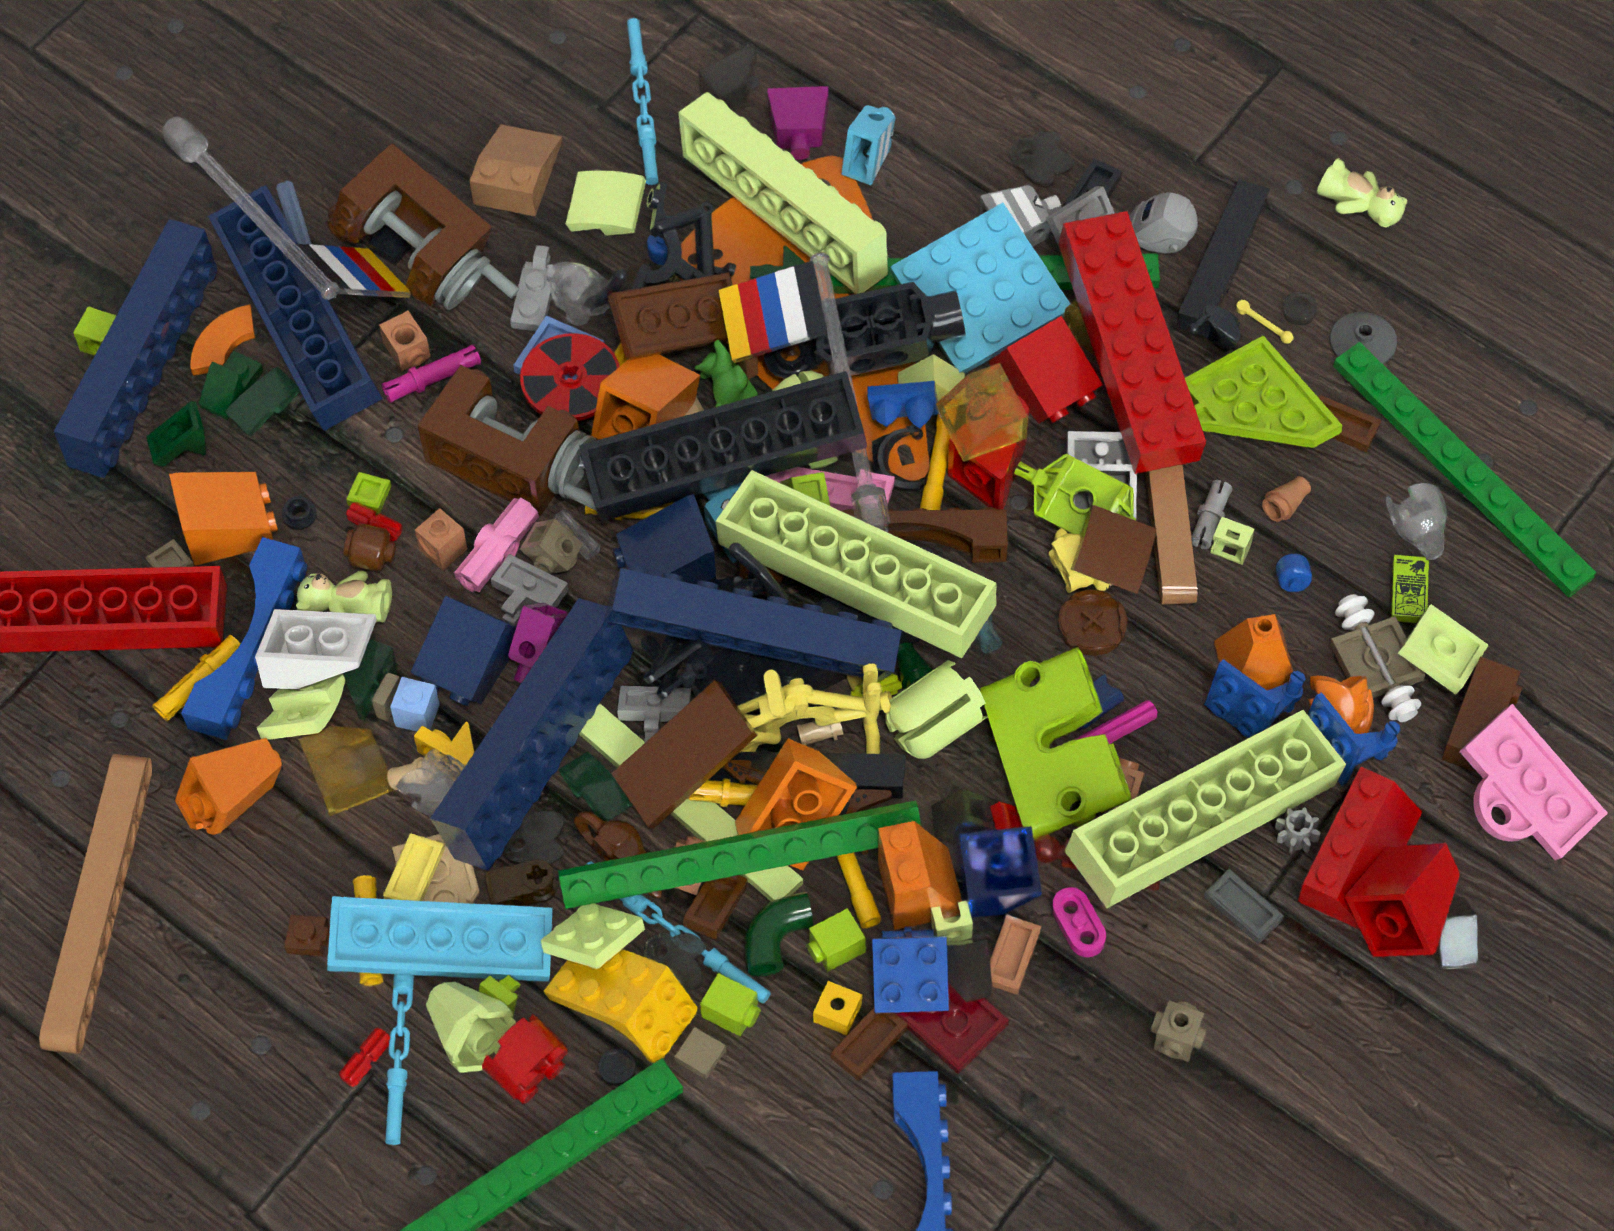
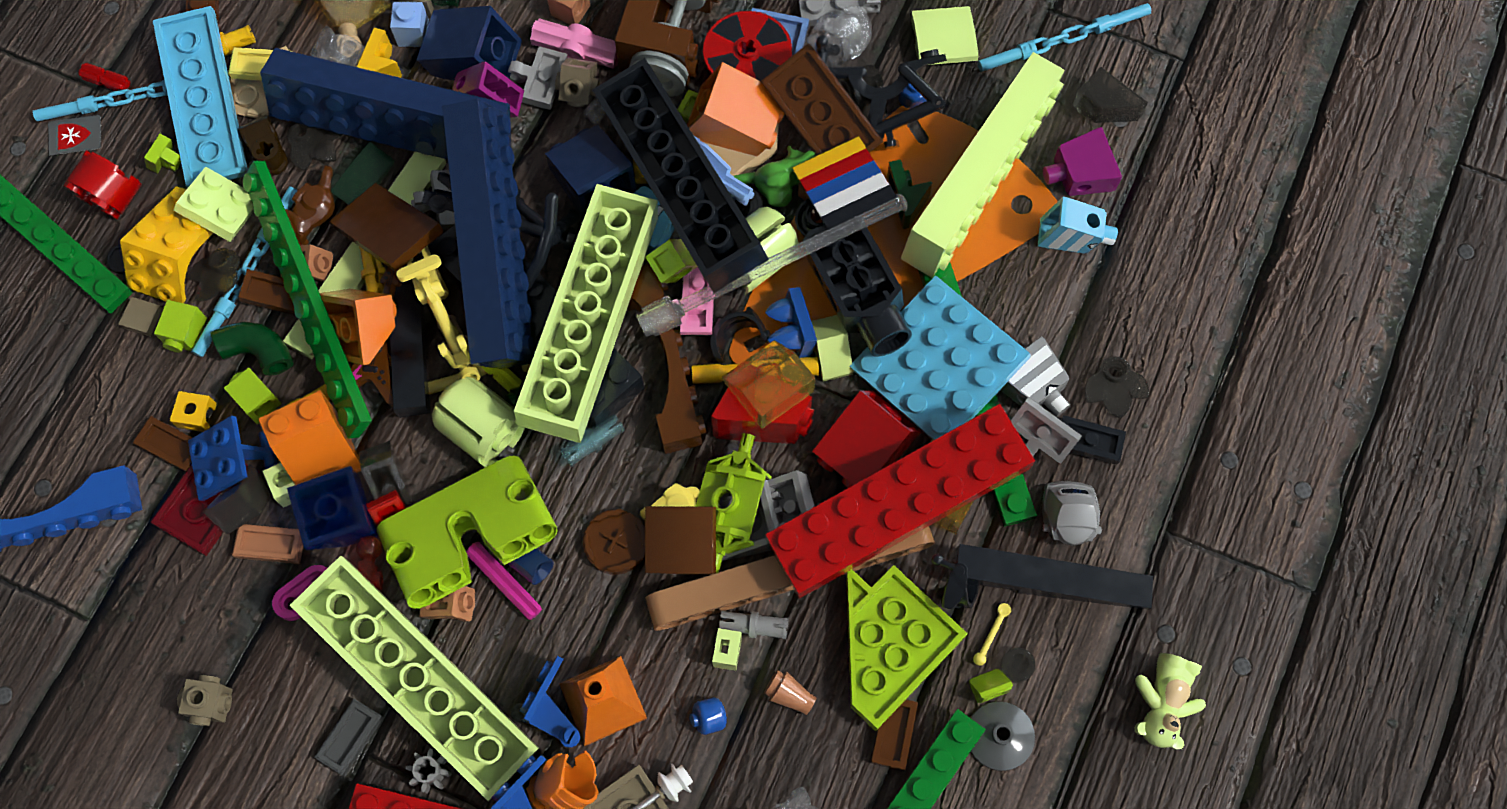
camera: 75 degrees right, 10 degrees up
yellowish green cone [426,982,516,1073] -> none
none -> dark grey sticker [48,115,101,156]
none -> lime slope [969,669,1013,704]

